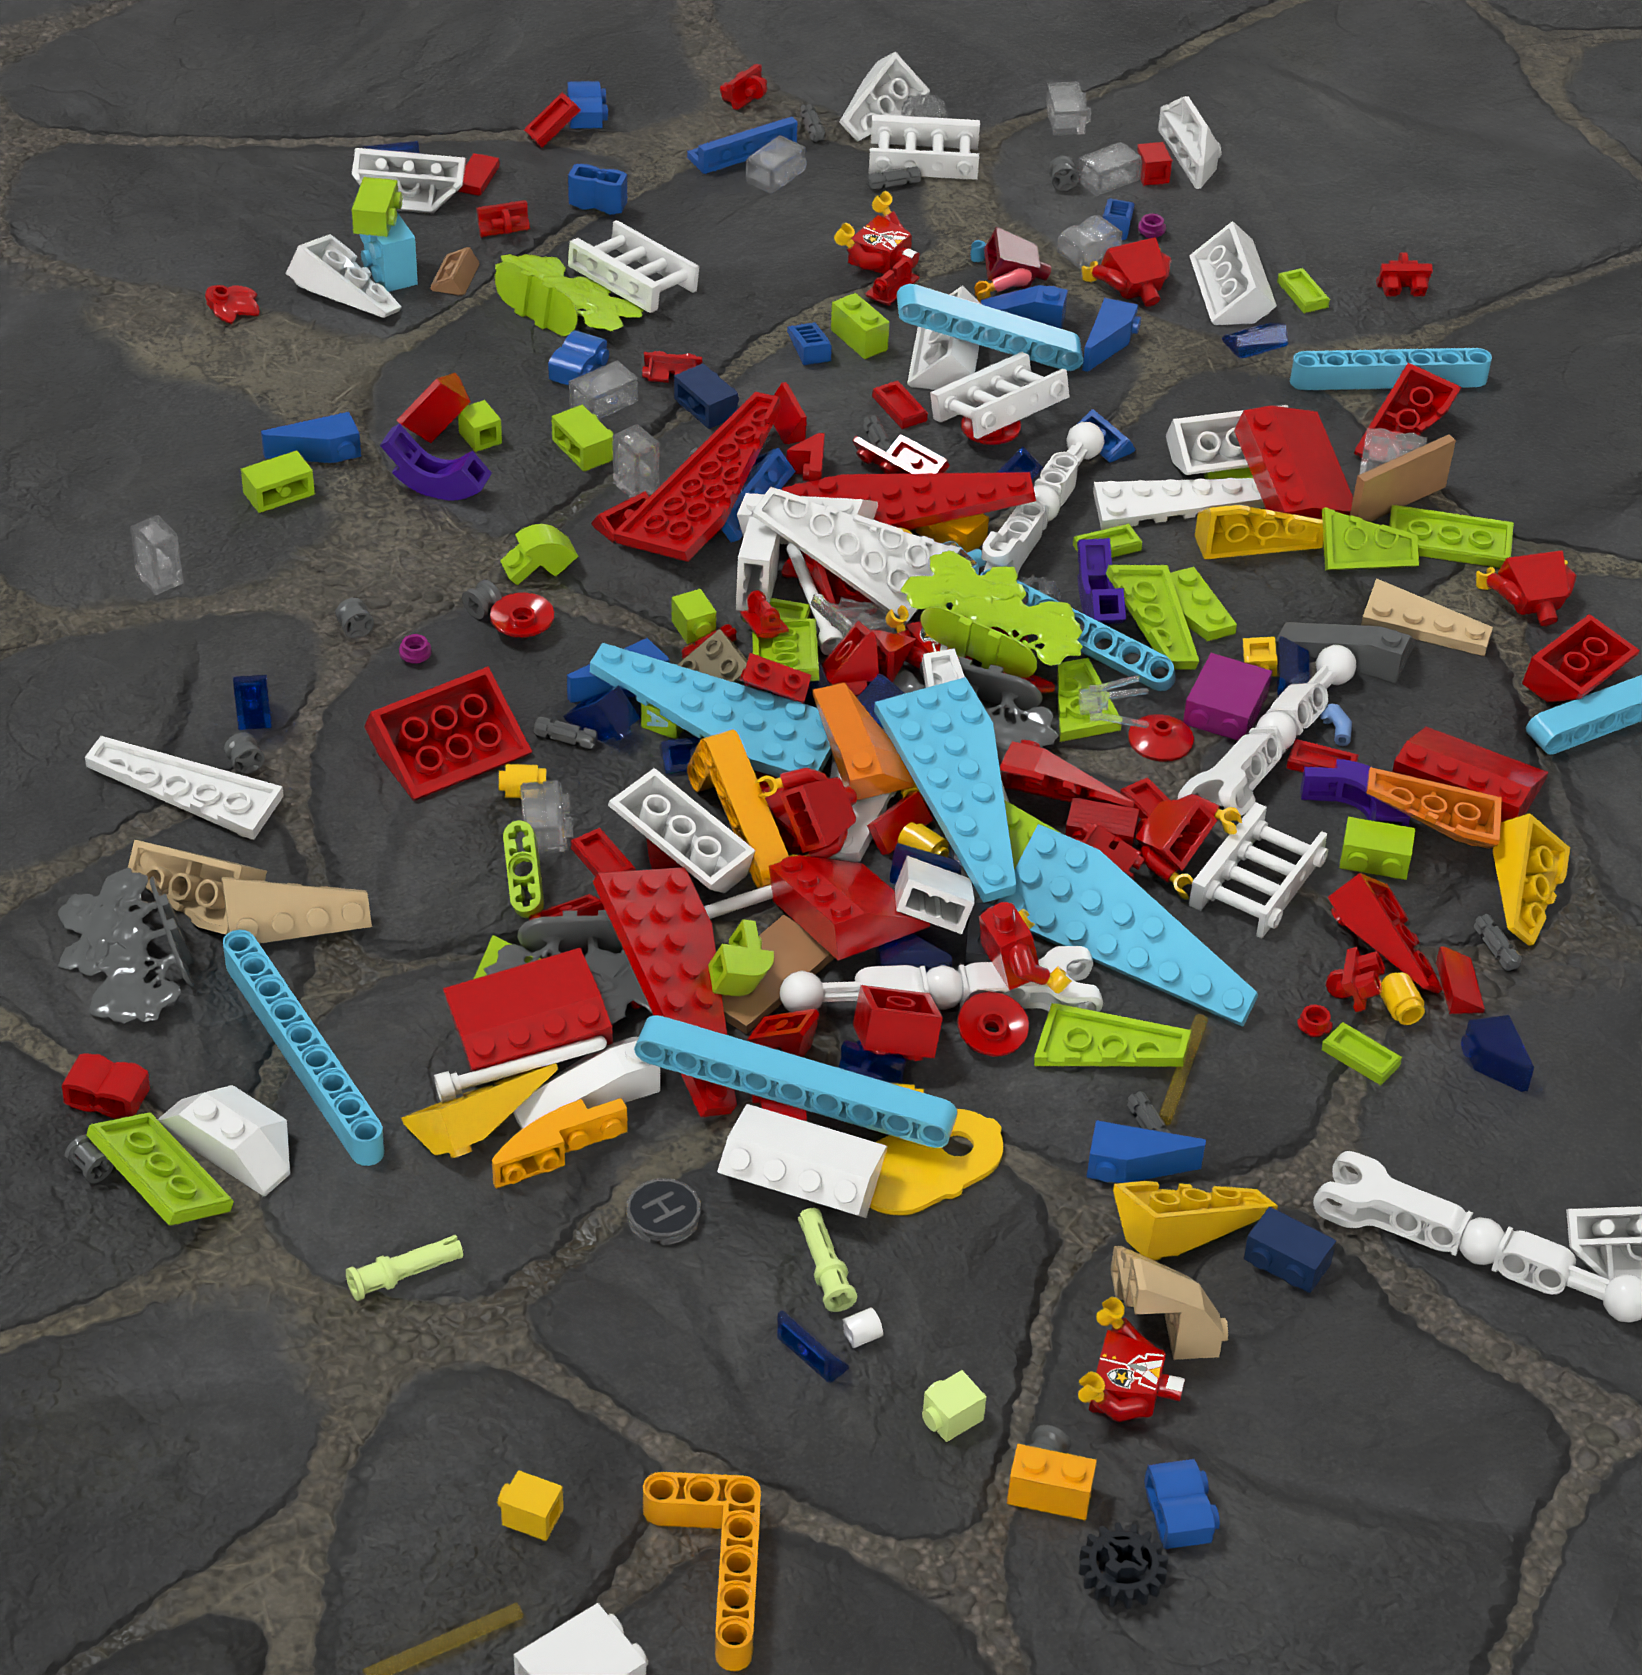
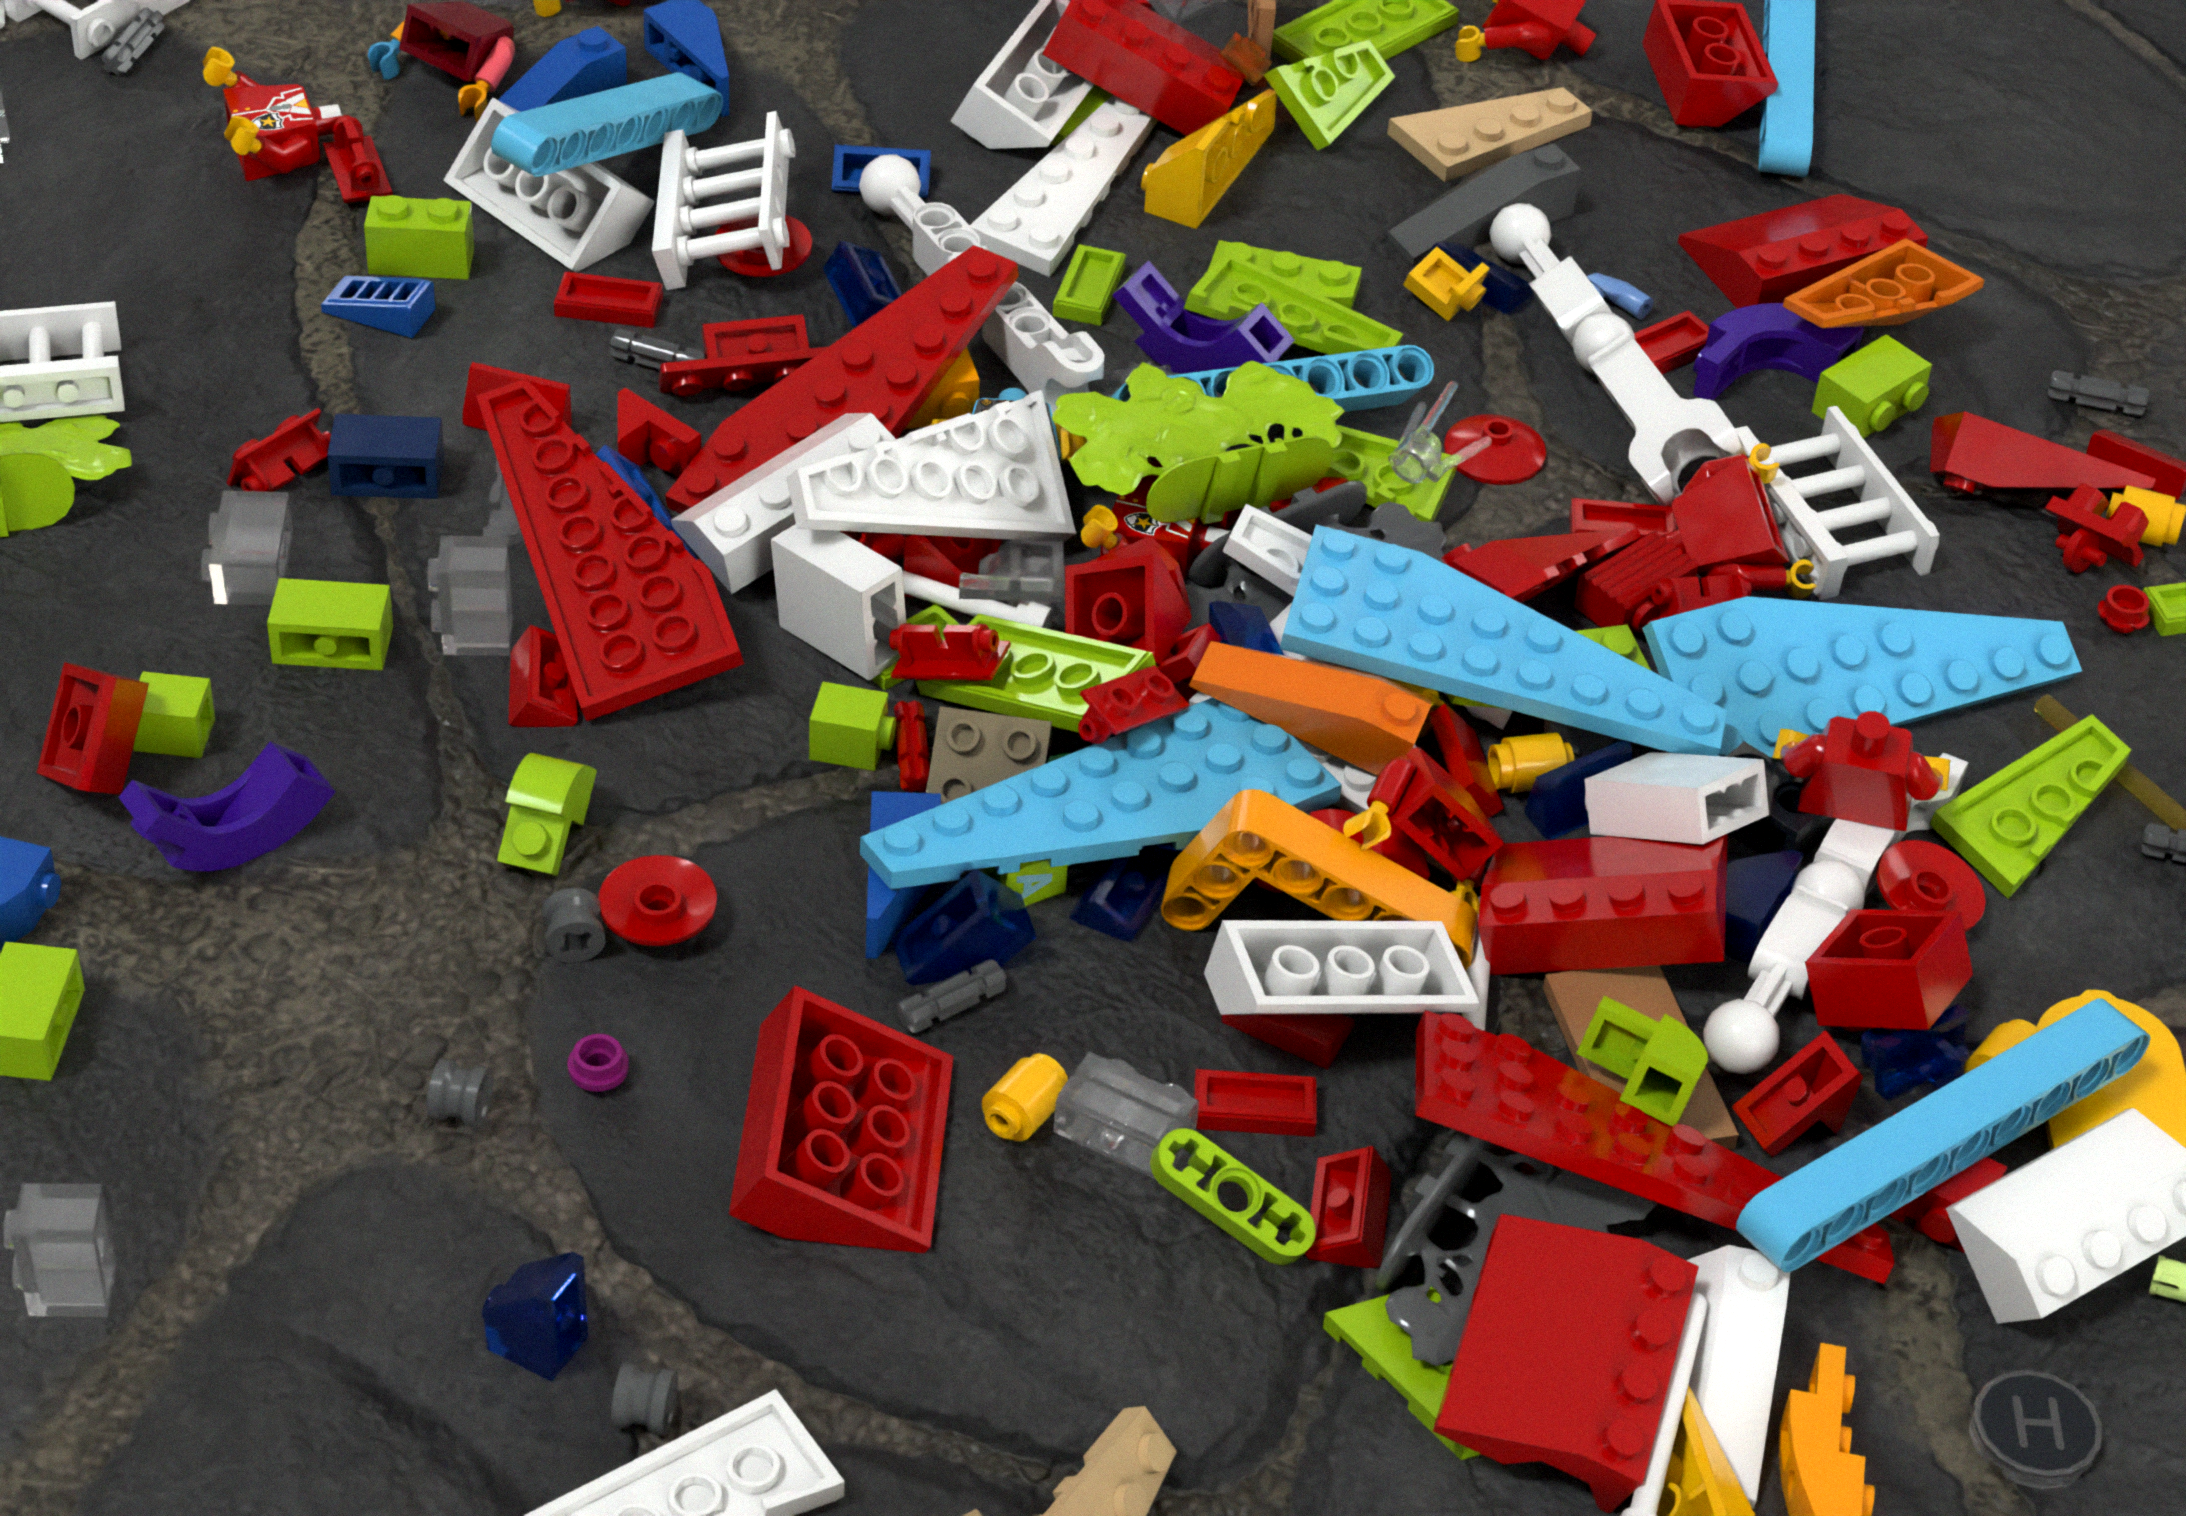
camera: 55 degrees left, 0 degrees up
blue brick [548,330,609,389] -> none
magenta brick [1183,653,1272,741] -> none
yellow wedge [1493,813,1570,946] -> none
none -> clear orange slope [1217,32,1272,86]

